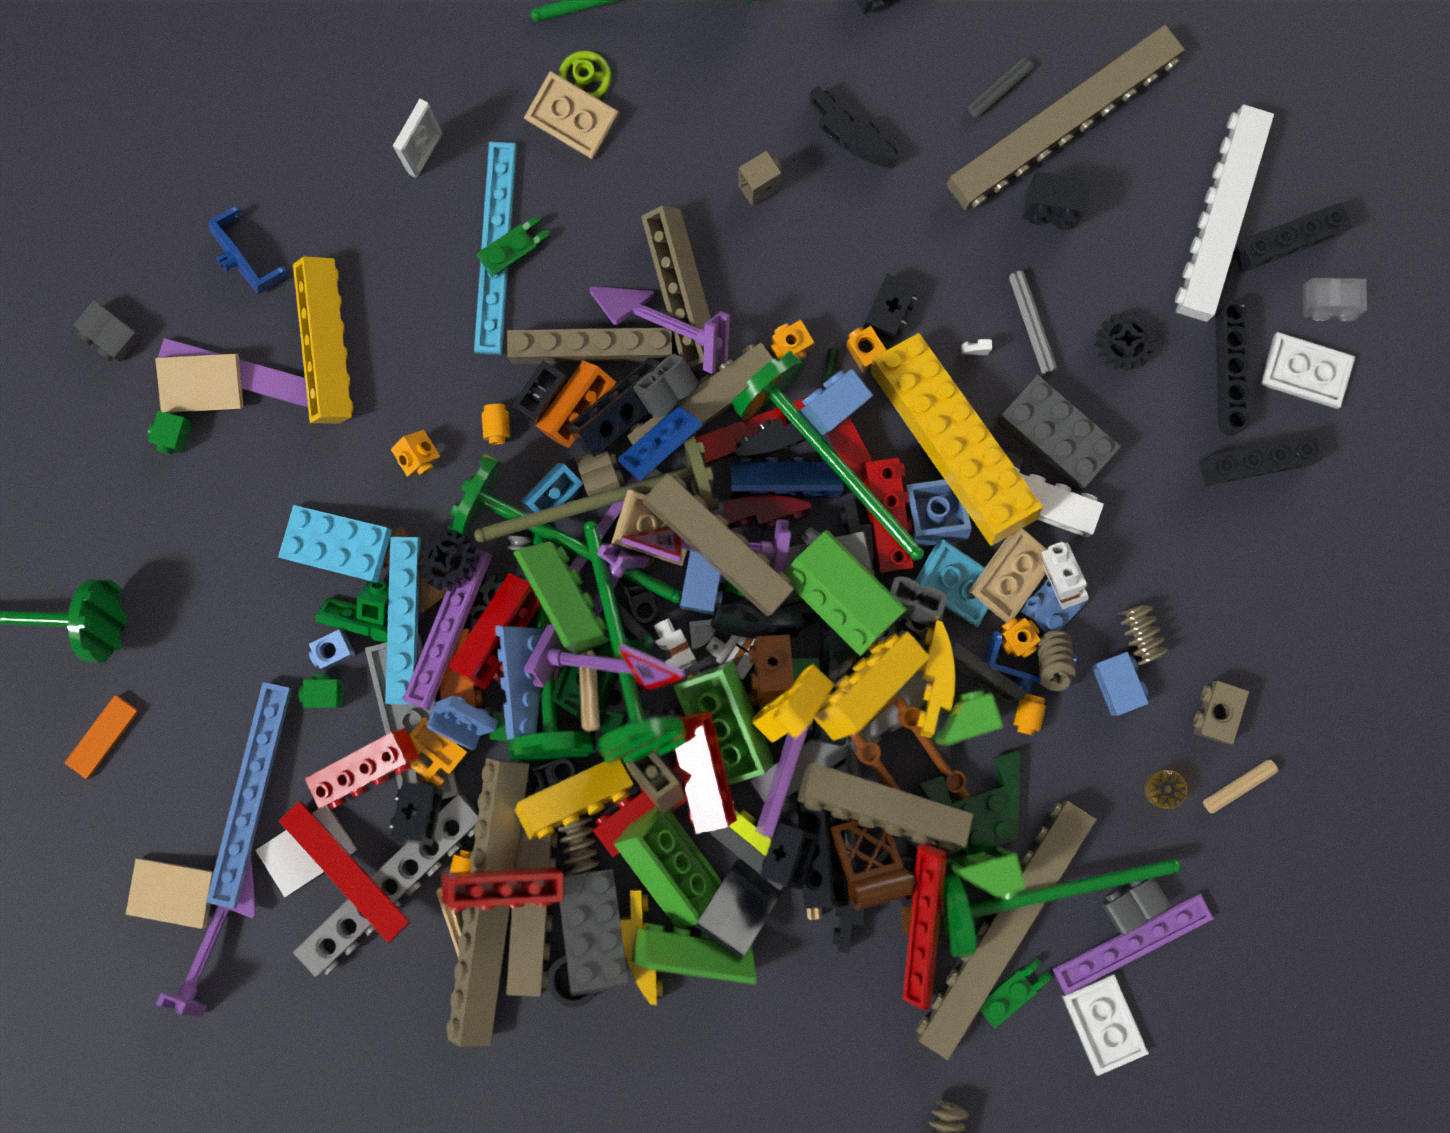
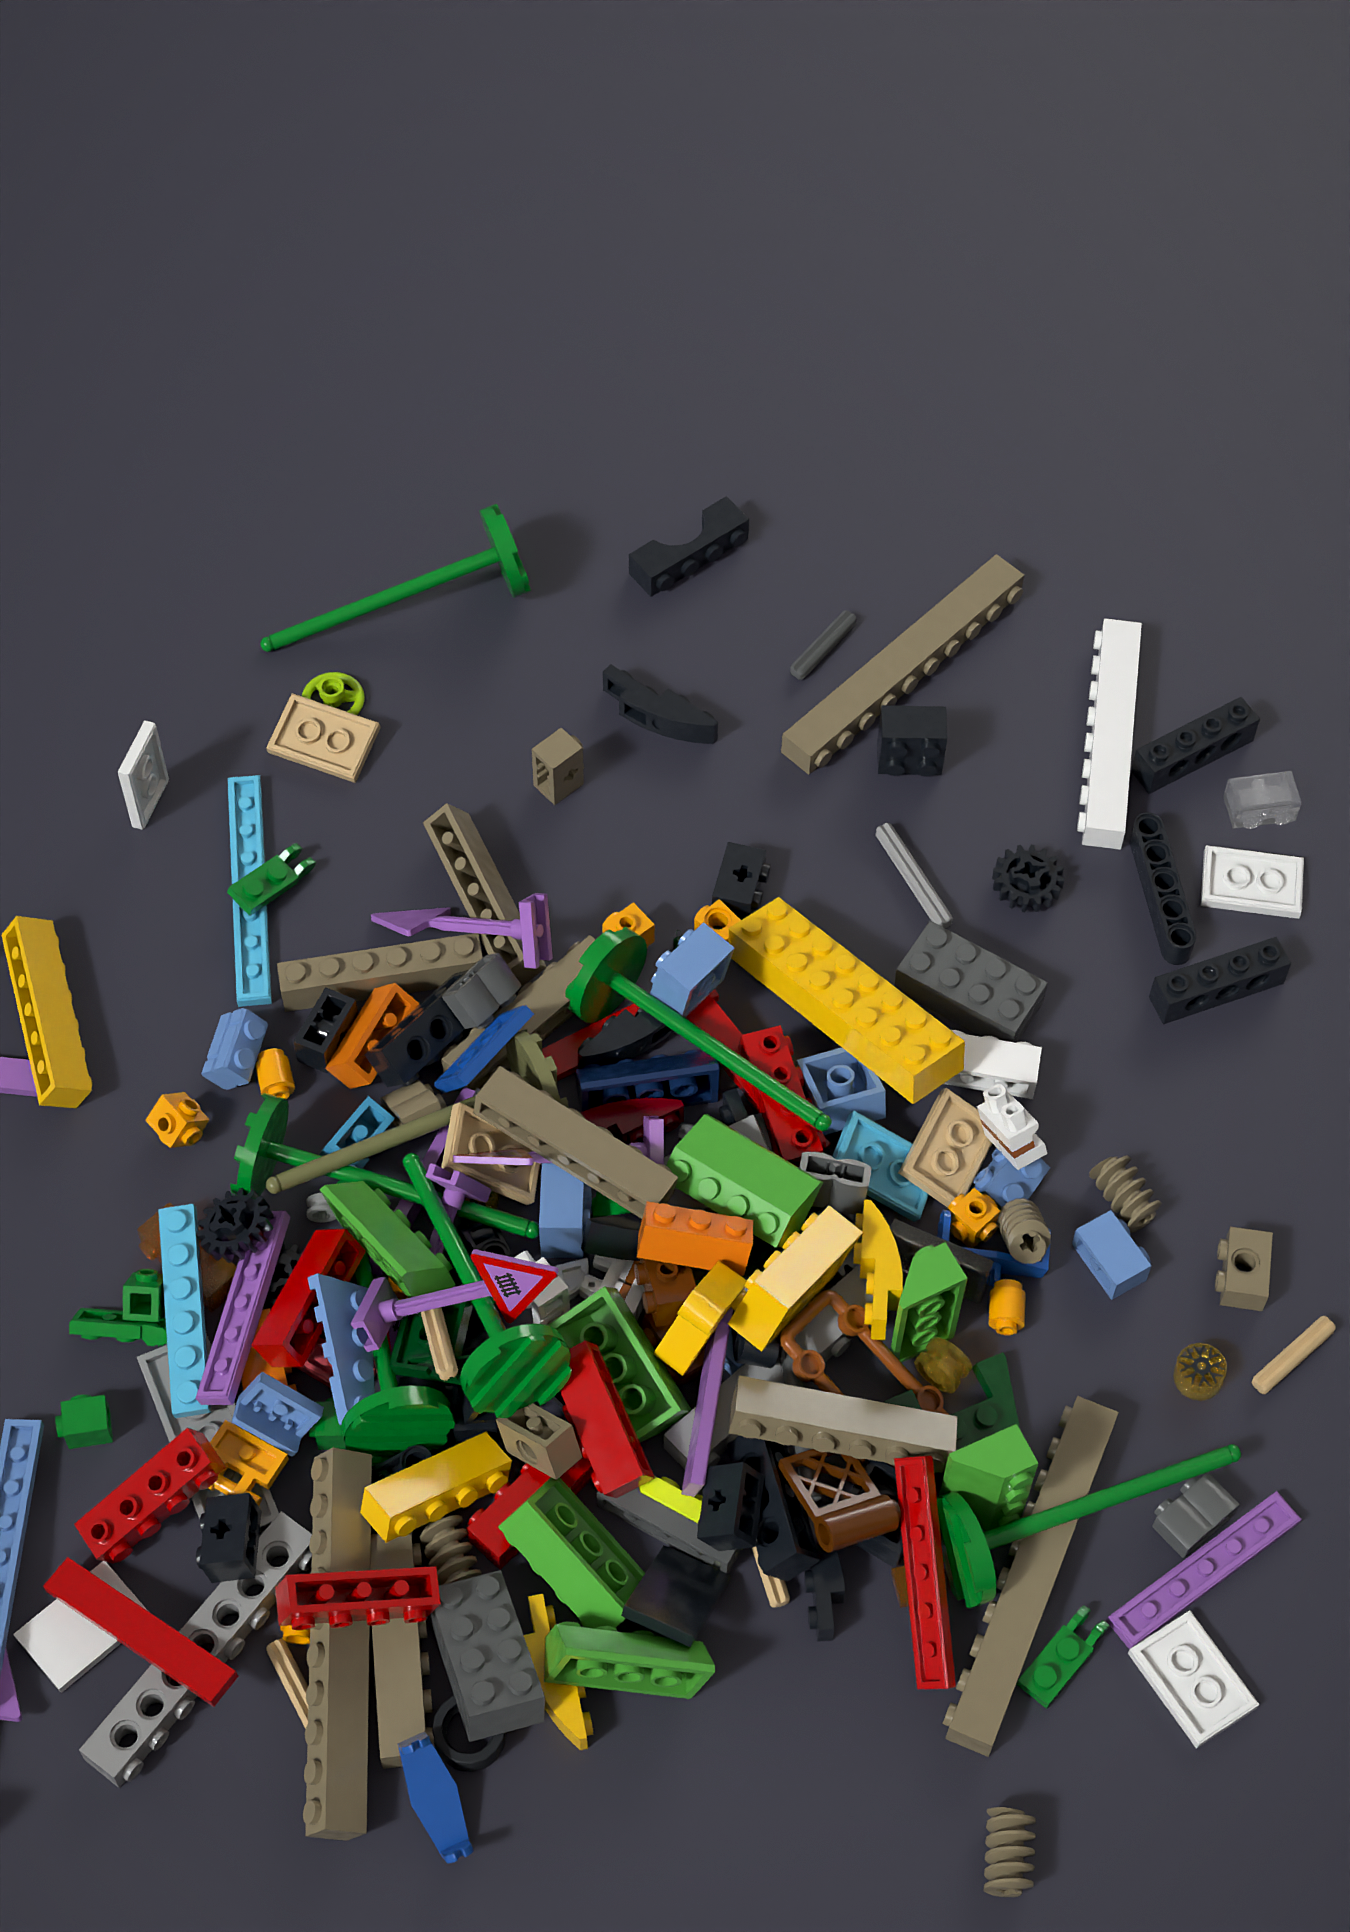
camera: 10 degrees left, 25 degrees down
medium azure plate [278,505,392,583] -> none
light blue brick [309,630,356,670] -> none
white tile [961,339,992,355] -> none
none -> medium blue brick [201,1008,268,1090]
none -> blue piece [397,1731,474,1863]
none -> orange brick [637,1201,753,1276]
none -> clear yellow wheel [914,1337,972,1393]

